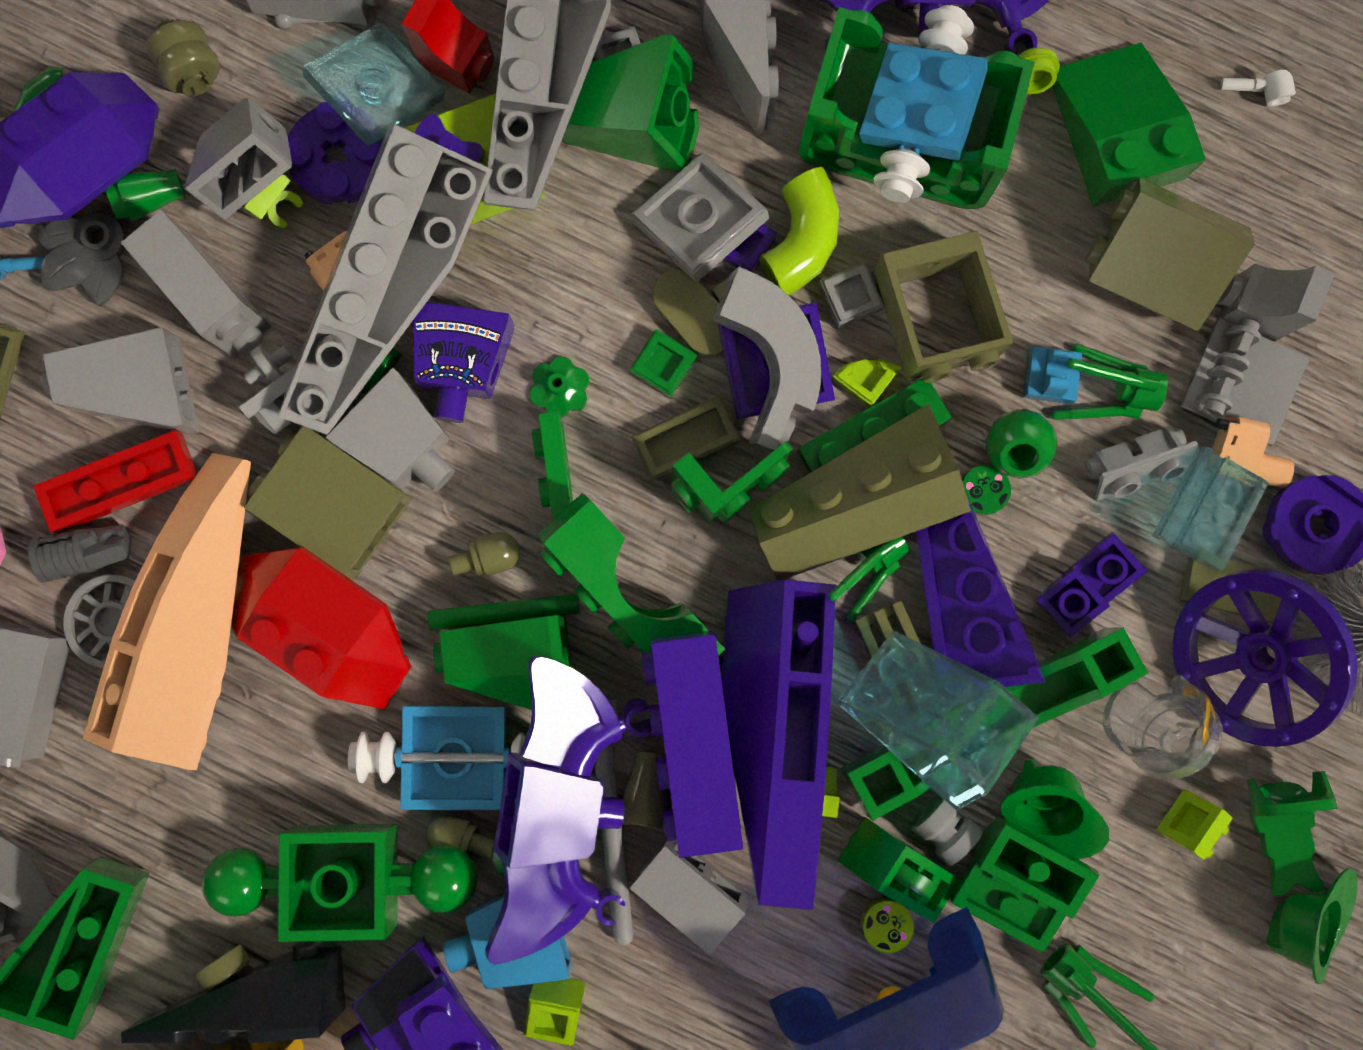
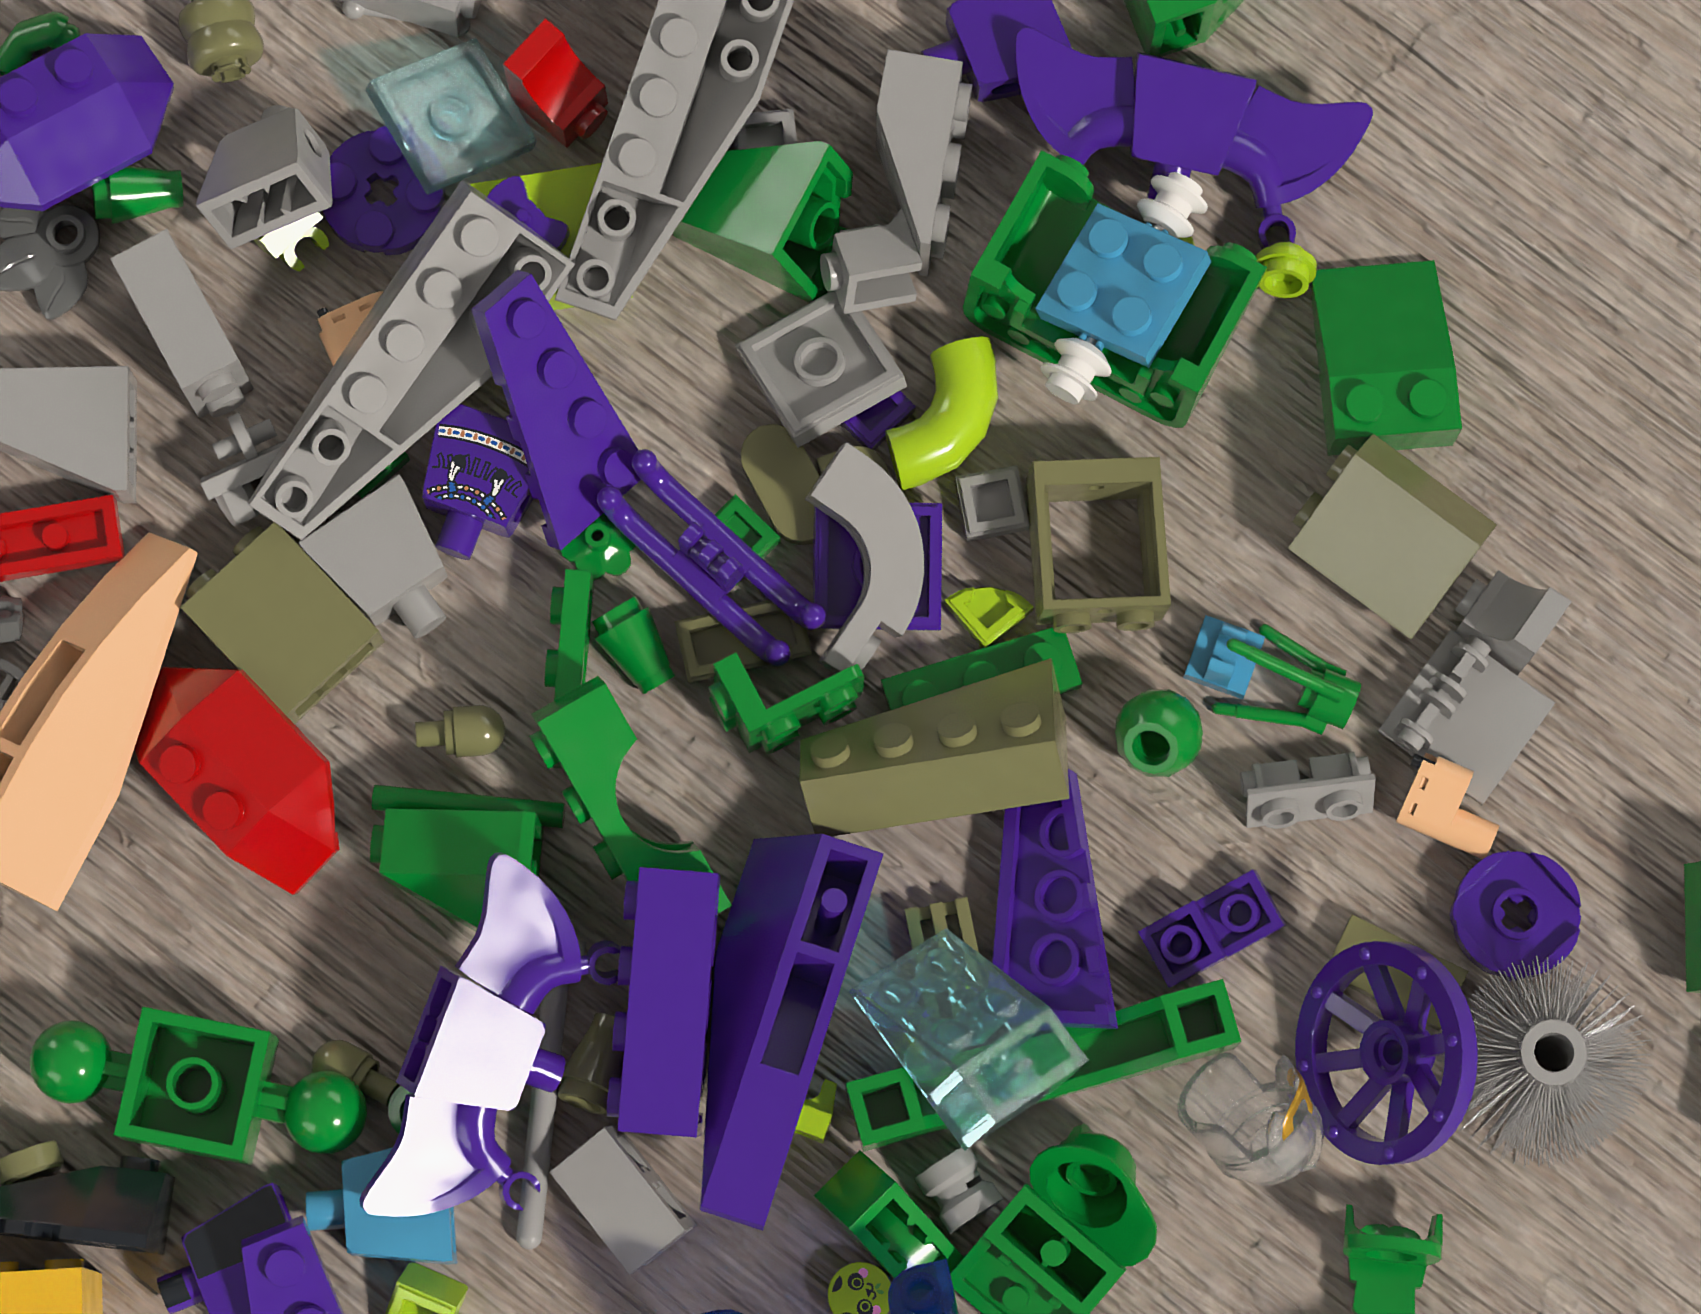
camera: 15 degrees right, 5 degrees down
dark azure plate [348,705,526,810] -> none
green plant [785,537,909,622] -> none
green tile [961,465,1011,516] -> none
clear light blue plate [1152,446,1269,571] -> none
lime tile [1156,788,1233,860] -> none
white hand [1220,70,1296,107] -> none
none -> dark purple wing [471,270,641,550]
none -> green cone [592,596,675,695]
none -> dark purple piece [597,449,826,667]
none -> light grey window [820,208,922,314]

